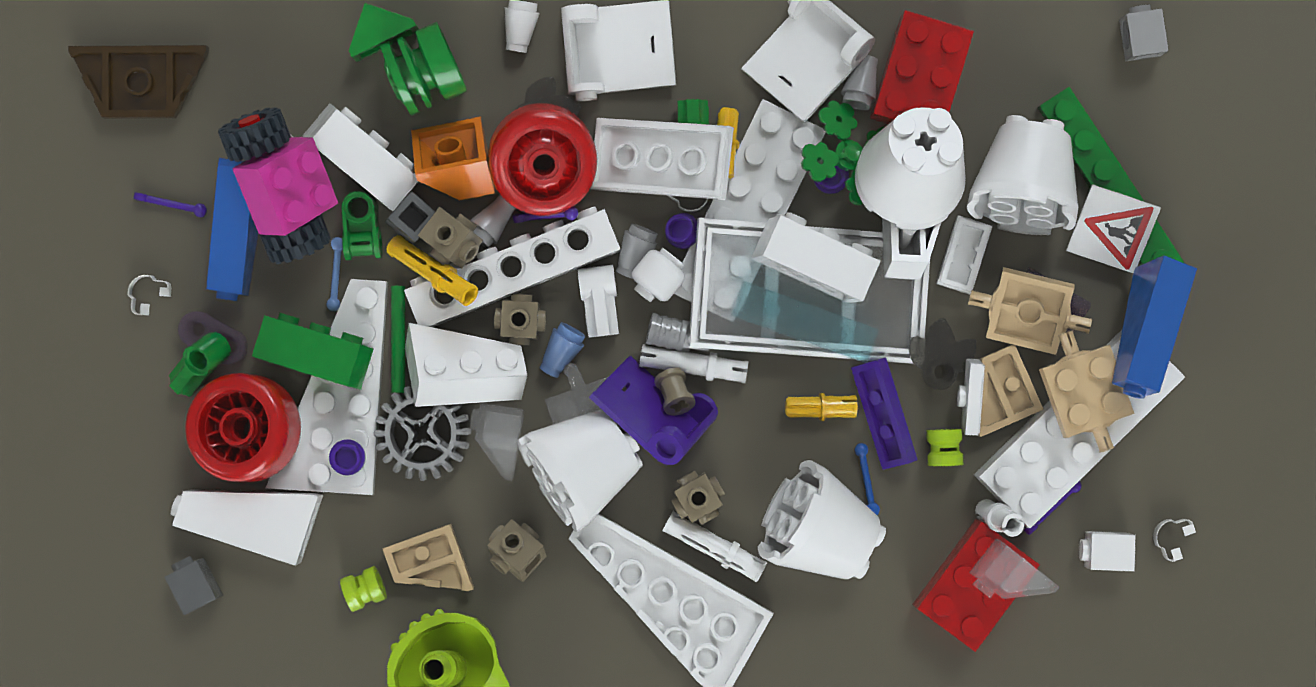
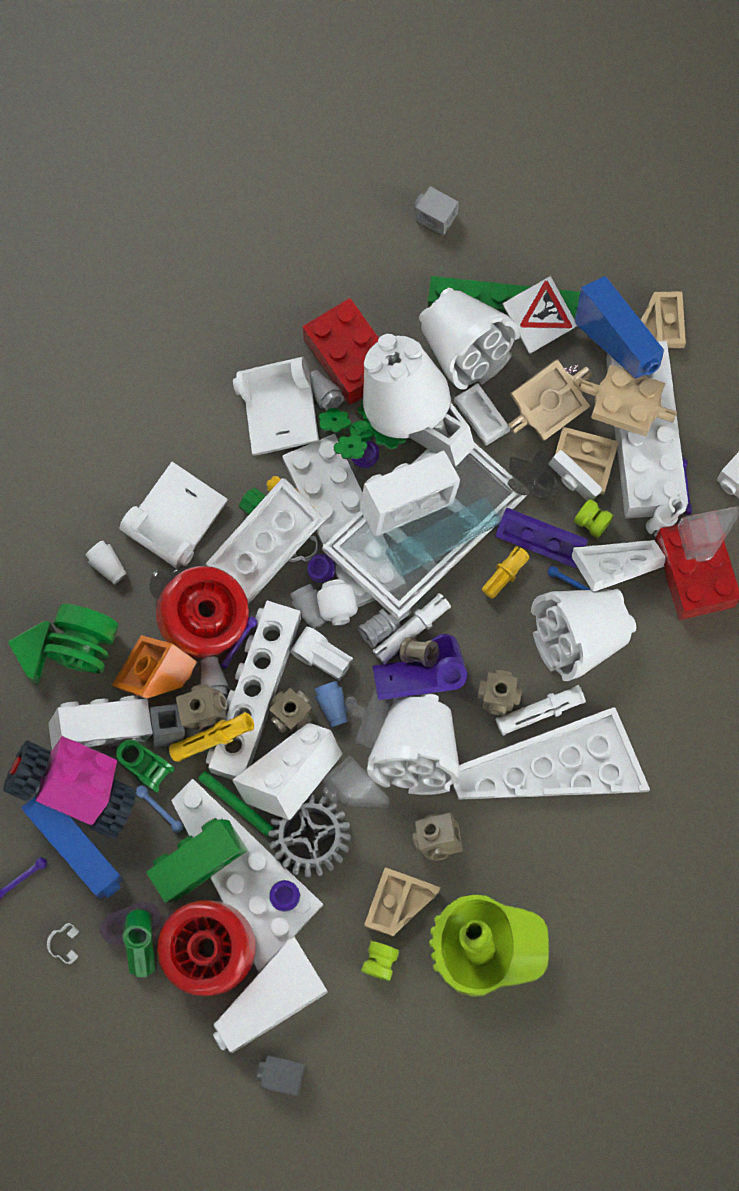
camera: 55 degrees left, 15 degrees down
none -> white wing [572,540,666,592]
none -> tan wing [641,292,686,348]

